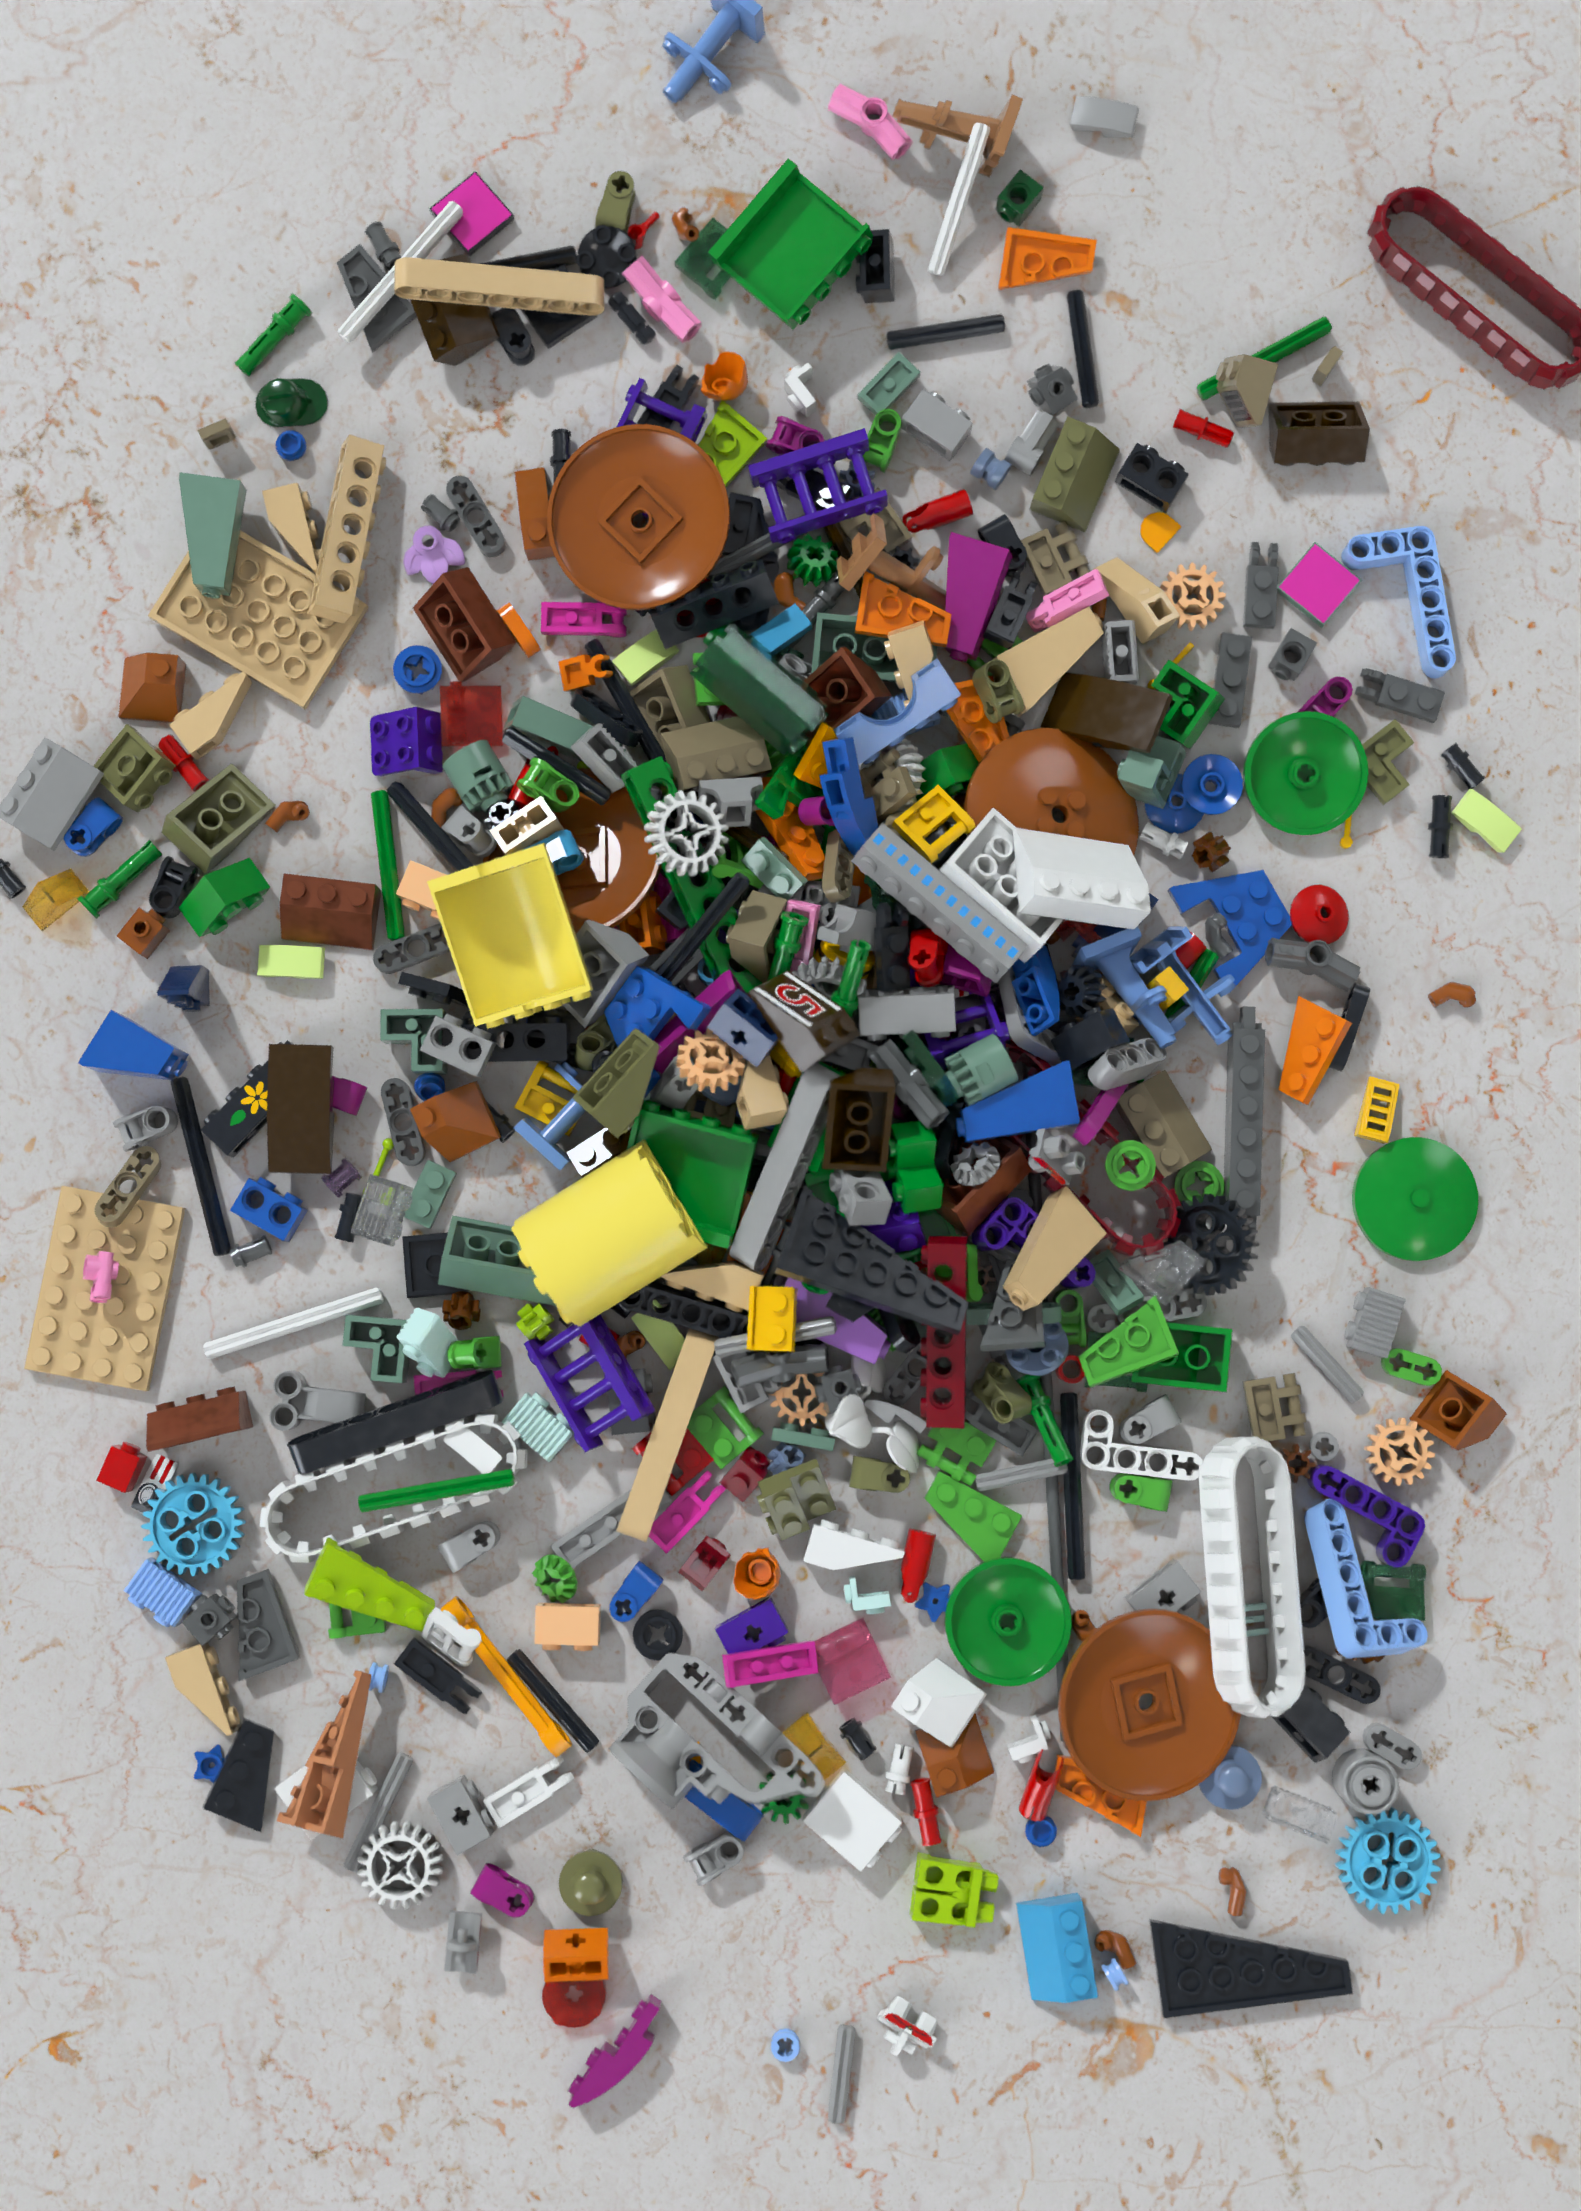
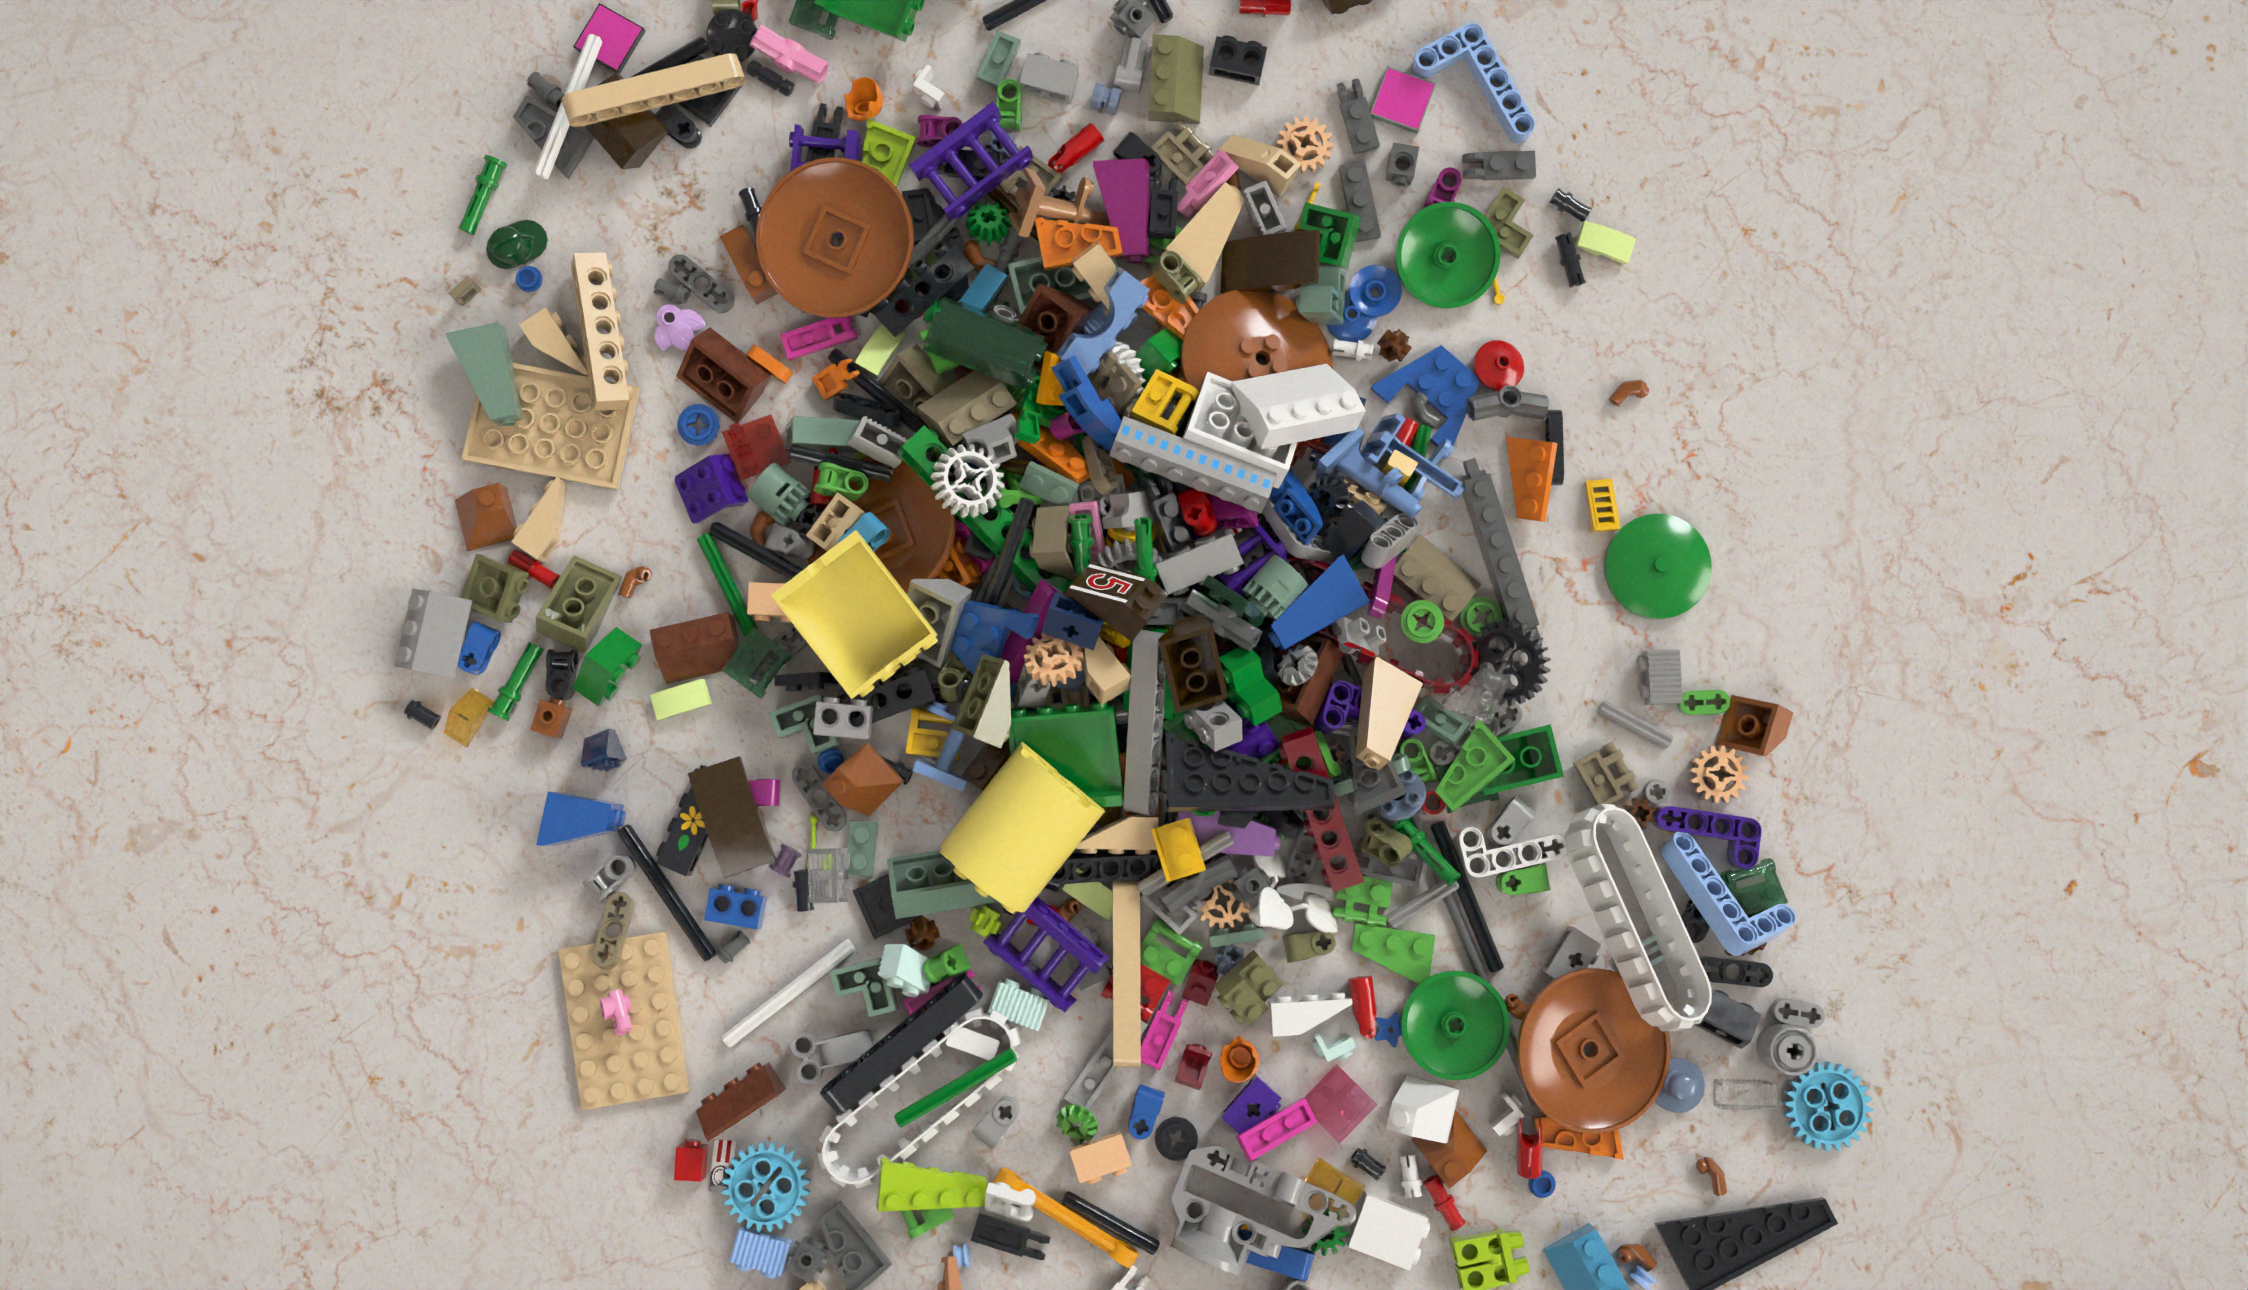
camera: 20 degrees left, 0 degrees up
light orange piece [1140,512,1182,553] -> none
none -> clear green plate [722,627,793,699]

